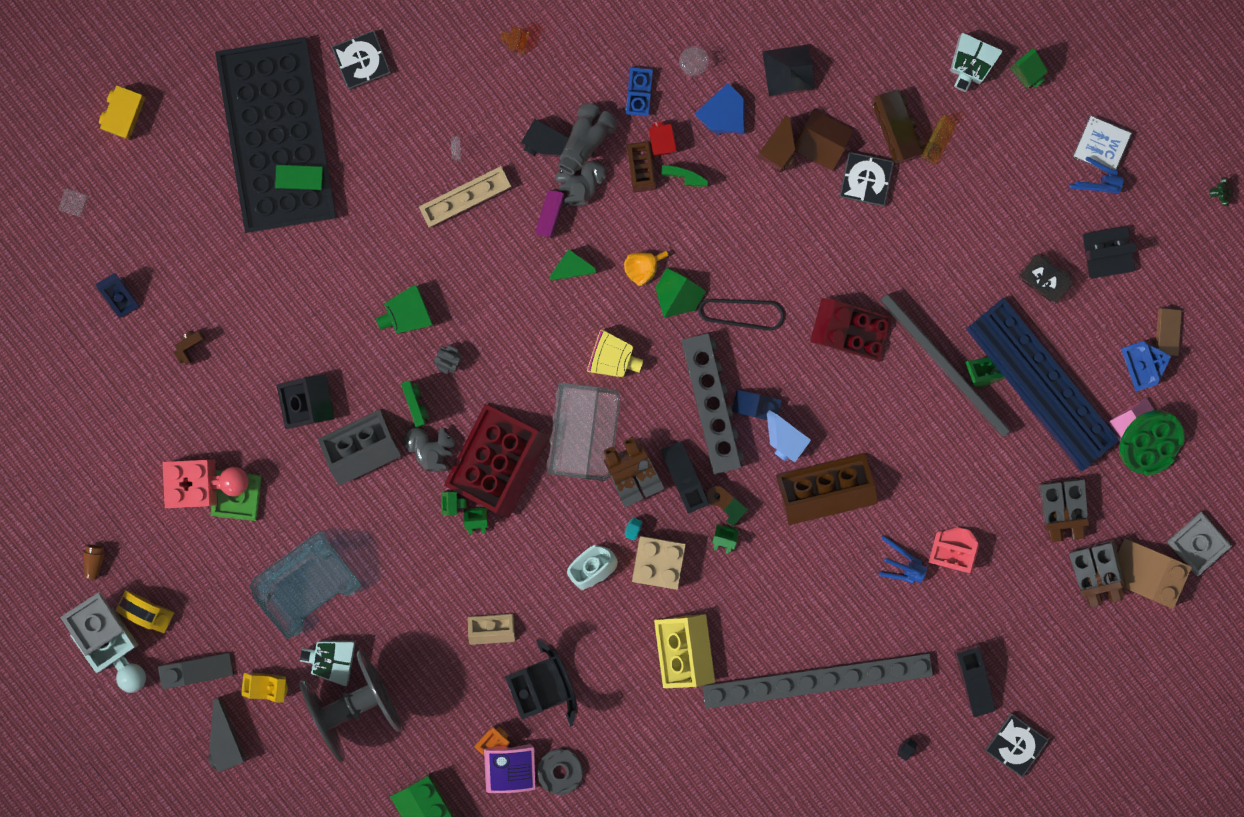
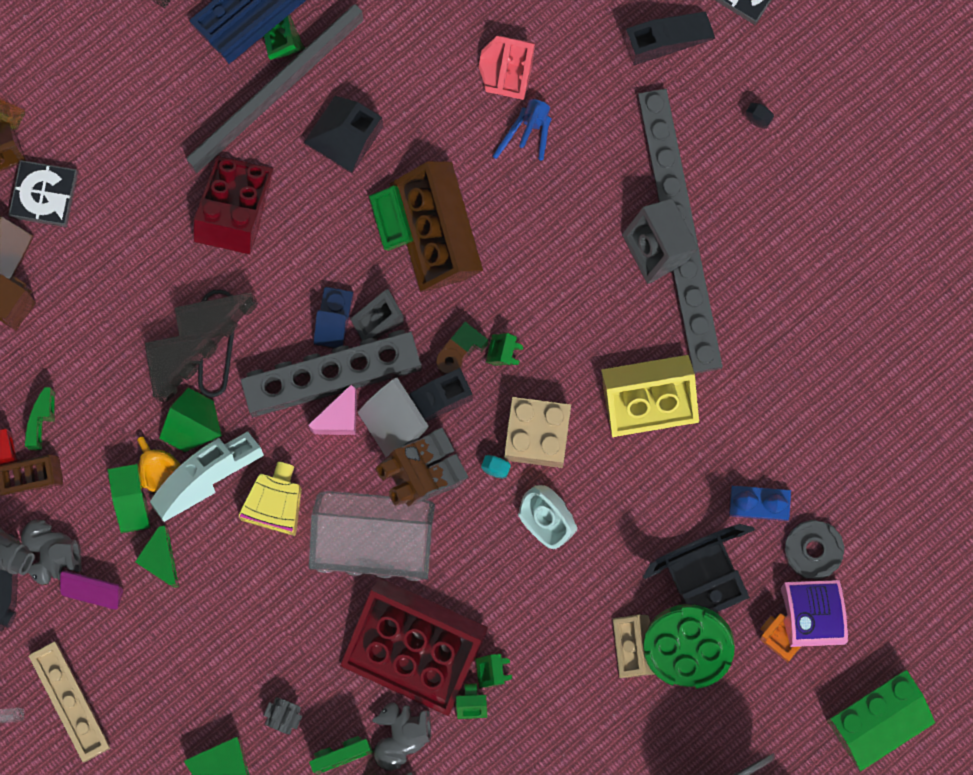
camera: 90 degrees left, 10 degrees down
light blue slope [767,410,811,462] -> none
none -> green slope [108,464,151,534]
none -> clear smoke slope [145,292,258,402]
none -> light aqua slope [150,431,264,522]
none -> black slope [303,95,384,174]
none -> bright pink slope [308,385,357,435]
none -> dark grey slope [350,289,404,341]
none -> light grey slope [357,378,429,457]
none -> green tile [369,186,413,251]
none -> dark grey slope [622,199,698,284]
none -> green tile [644,604,735,689]
none -> blue tile [729,485,791,521]

